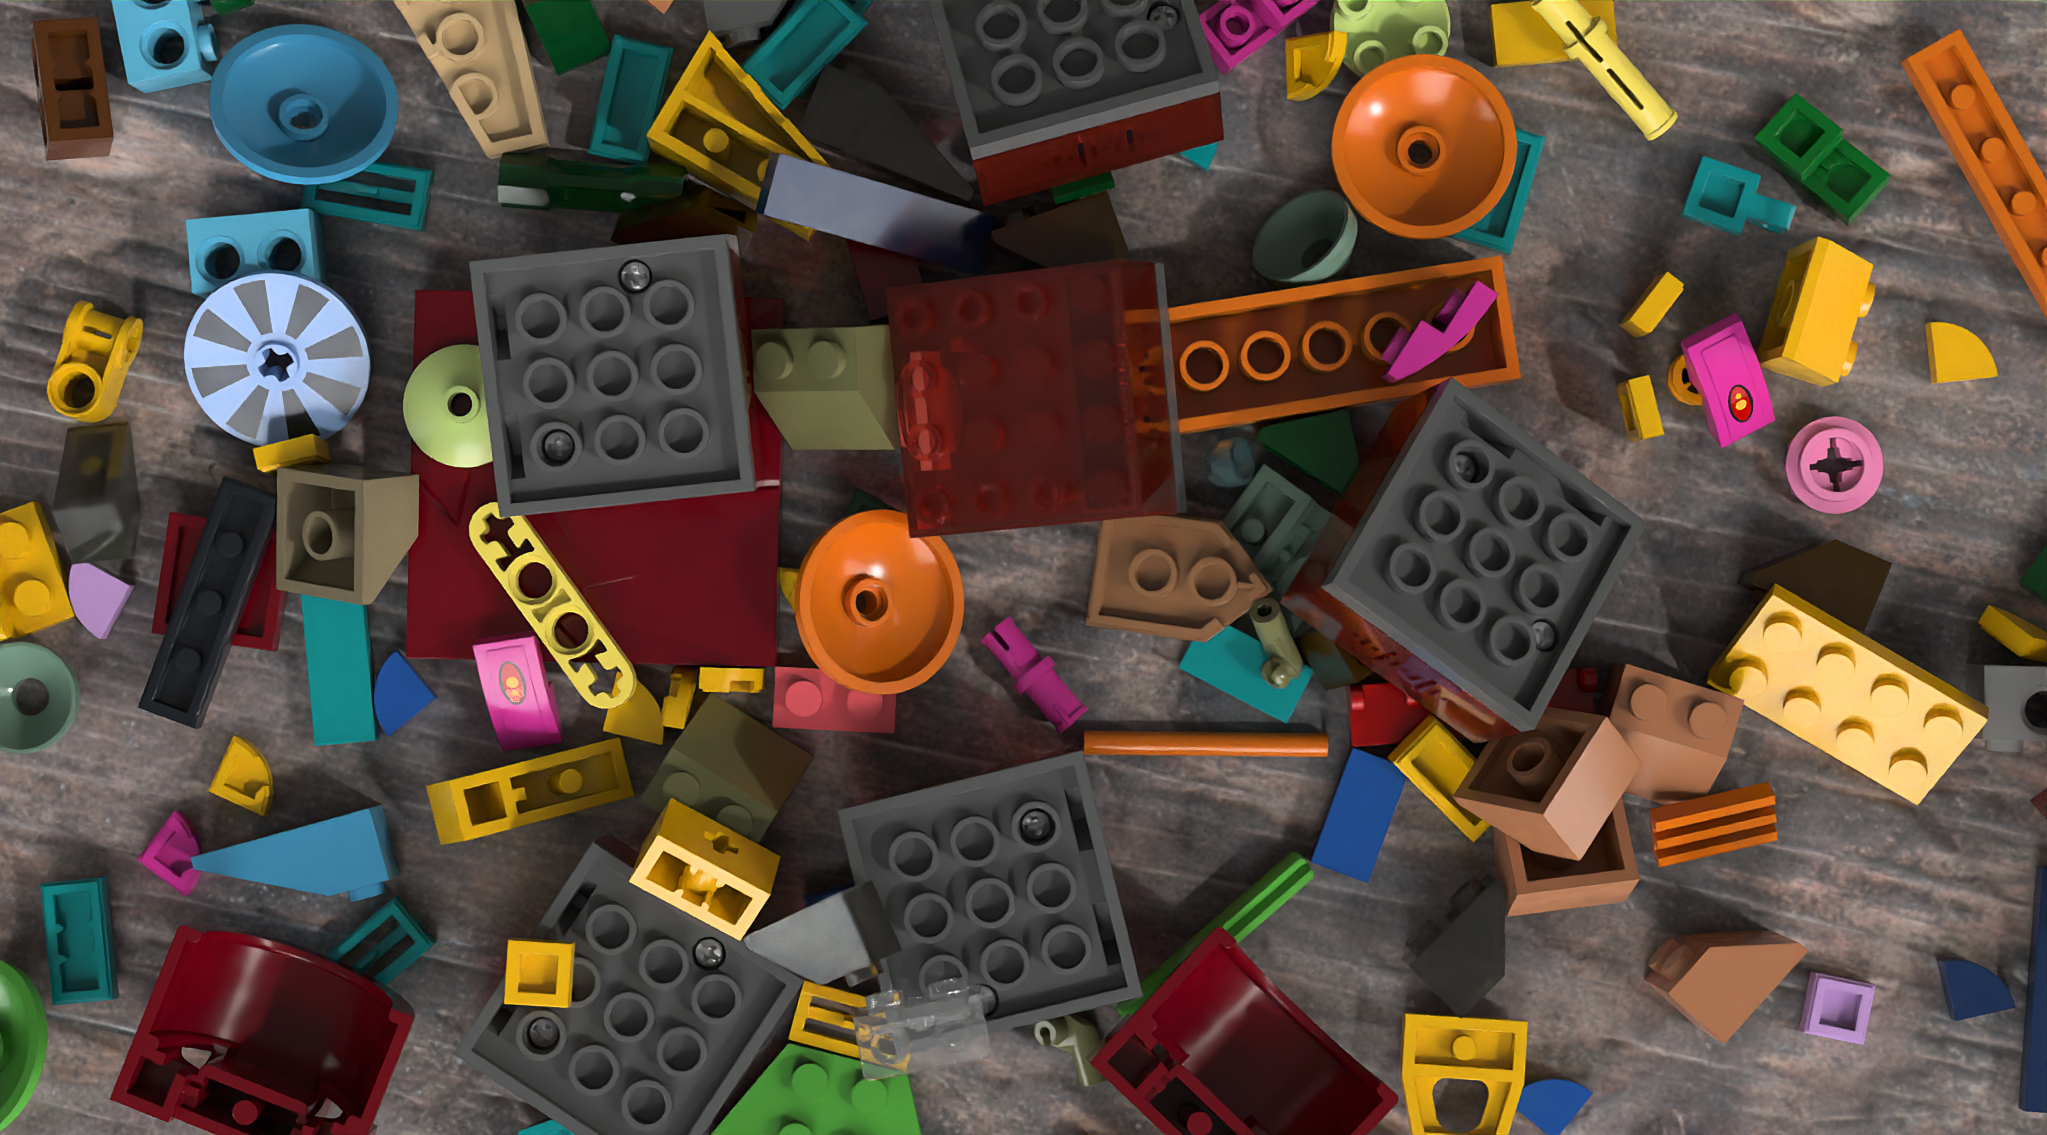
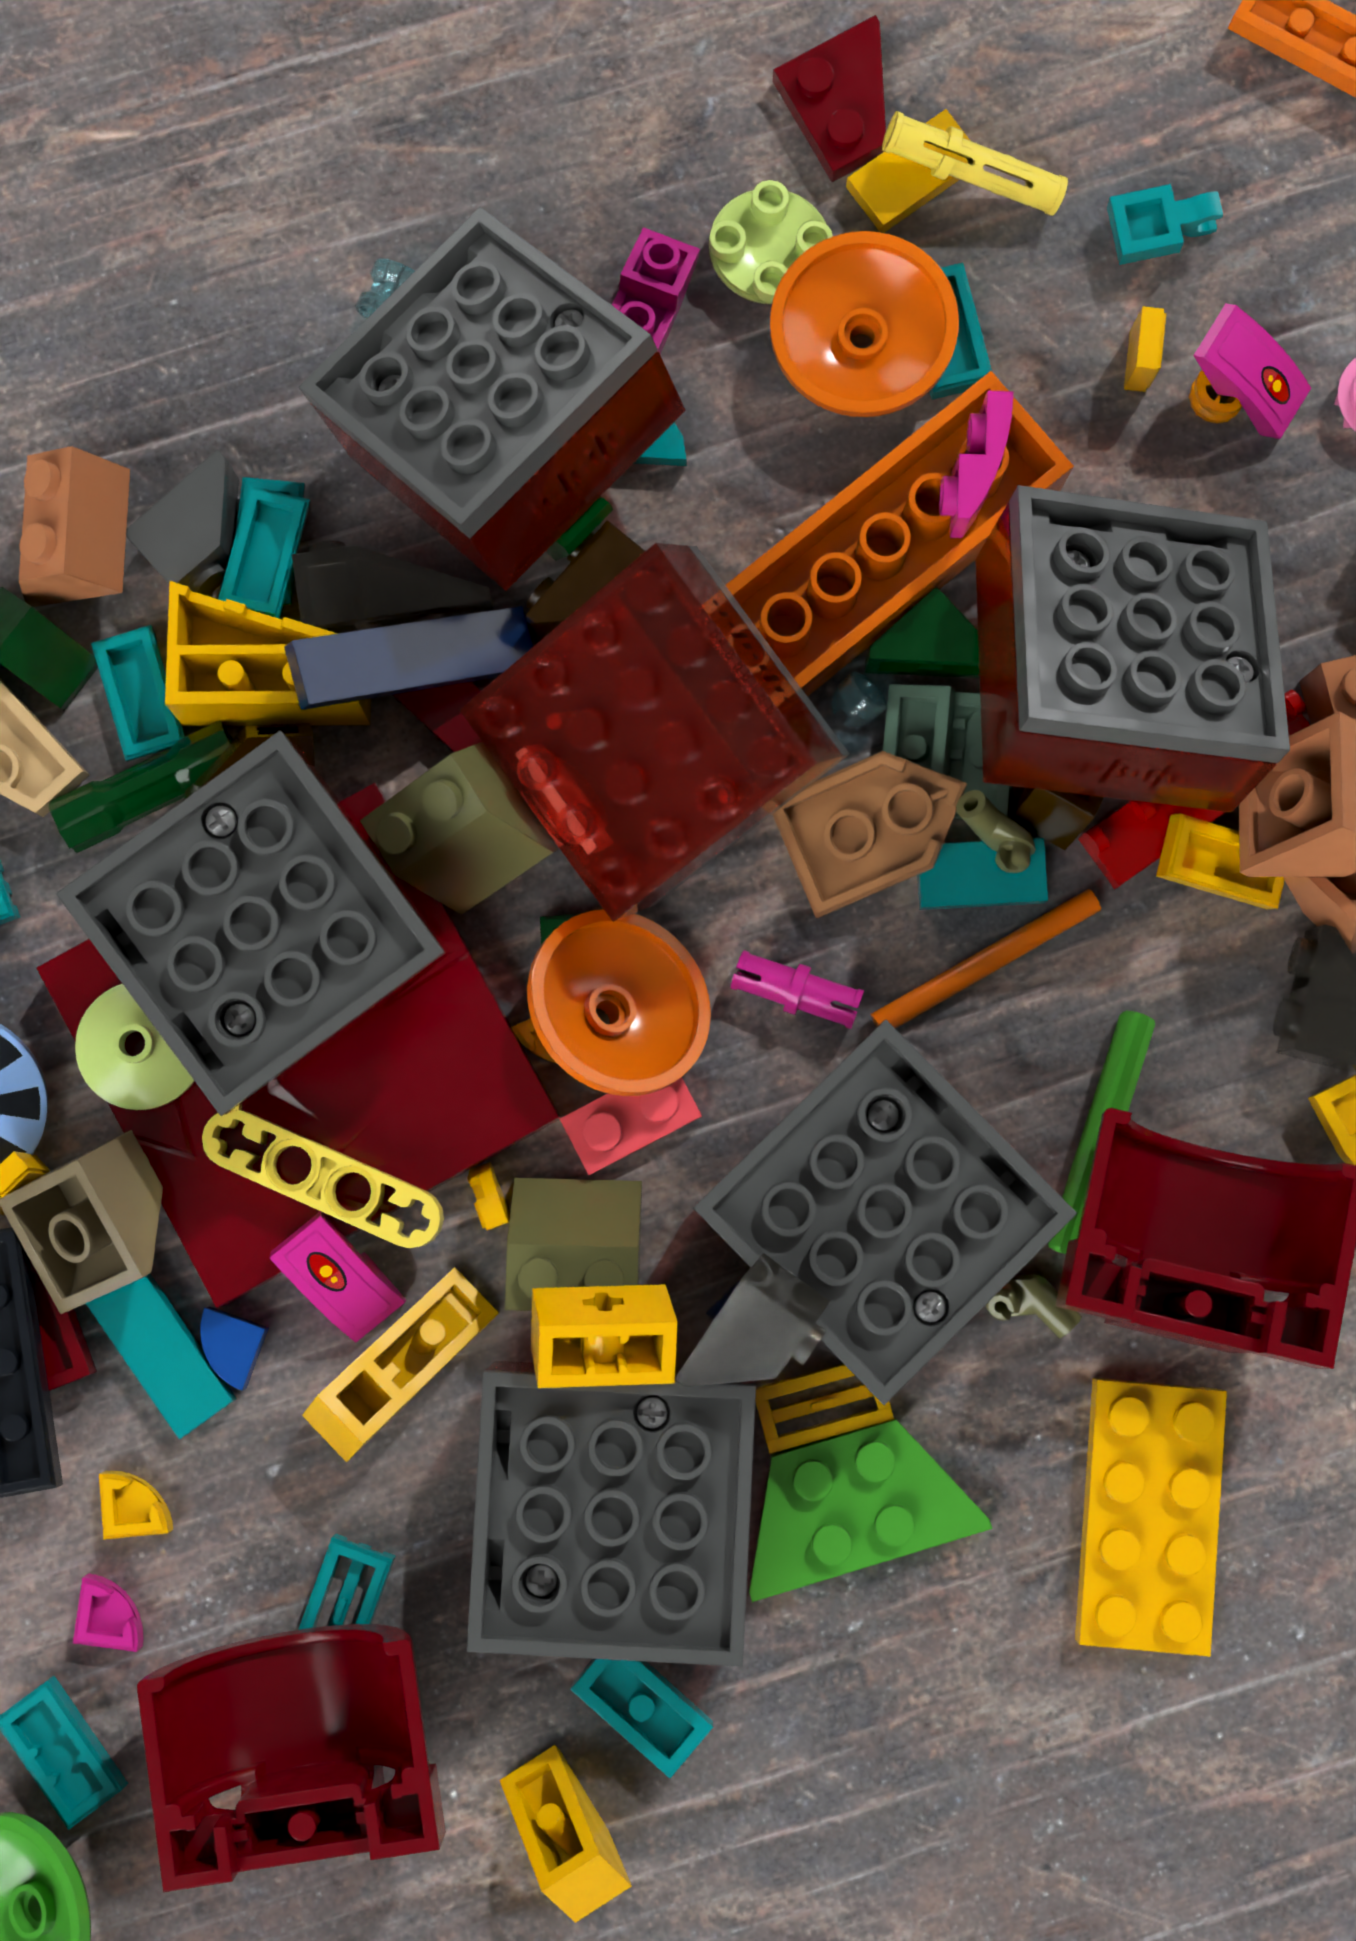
camera: 30 degrees left, 5 degrees down
dark azure slope [191,804,401,902] -> none
yellow tile [504,937,575,1008] -> none
yellow tile [603,671,666,745] -> none
yellow tile [699,666,766,693] -> none
clear bracket [853,978,991,1081] -> none
sand green piece [1252,189,1357,290] -> none
yellow tile [1285,30,1347,101] -> none
blue tile [1309,747,1407,883] -> none
yellow tile [1615,375,1664,443] -> none
green slope [1755,93,1890,227] -> none
yellow slope [1756,236,1876,387] -> none

